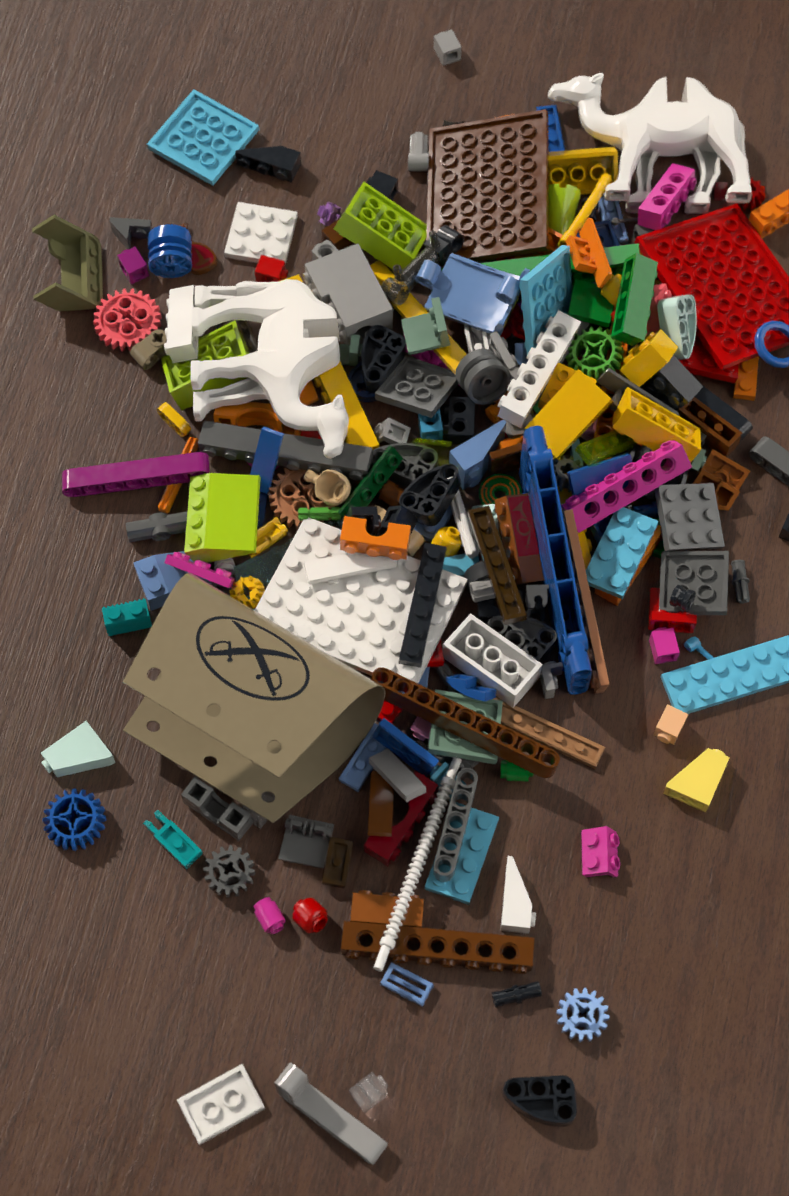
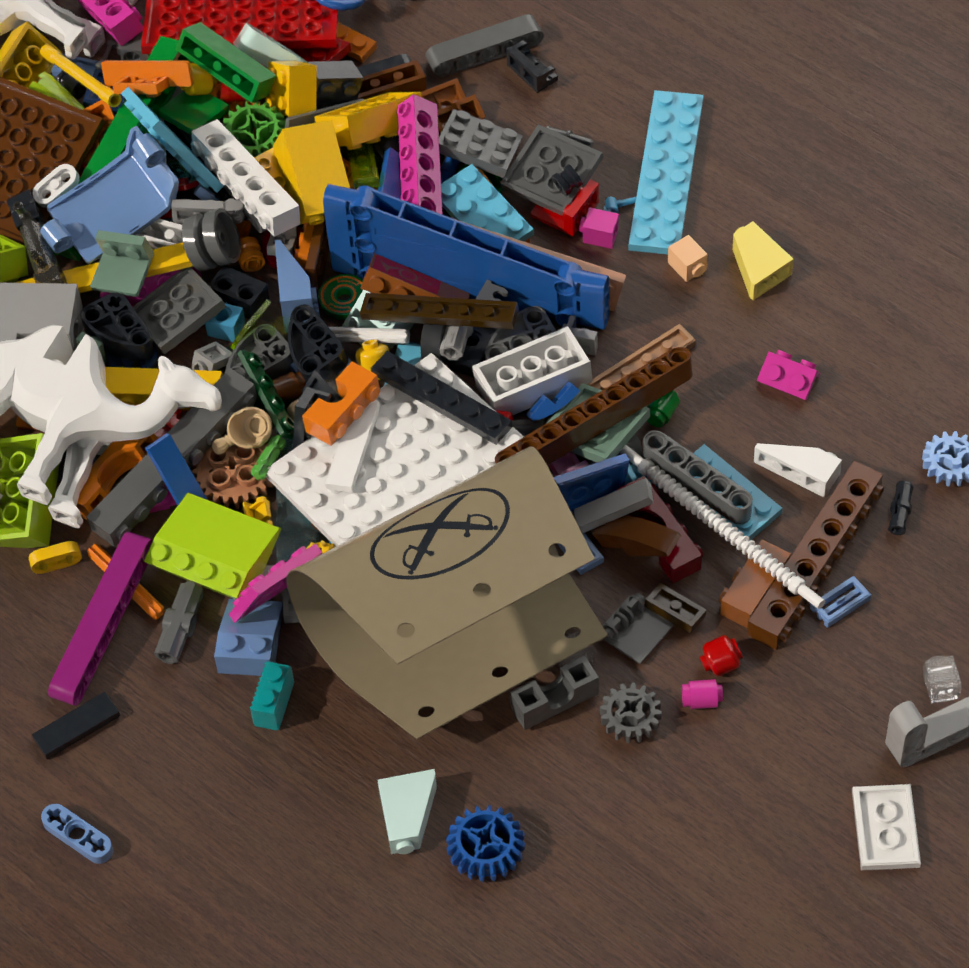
camera: 60 degrees left, 10 degrees down
teal hinge [143,810,203,870] -> none
none -> black tile [32,692,120,759]
none -> white plate [33,164,79,208]

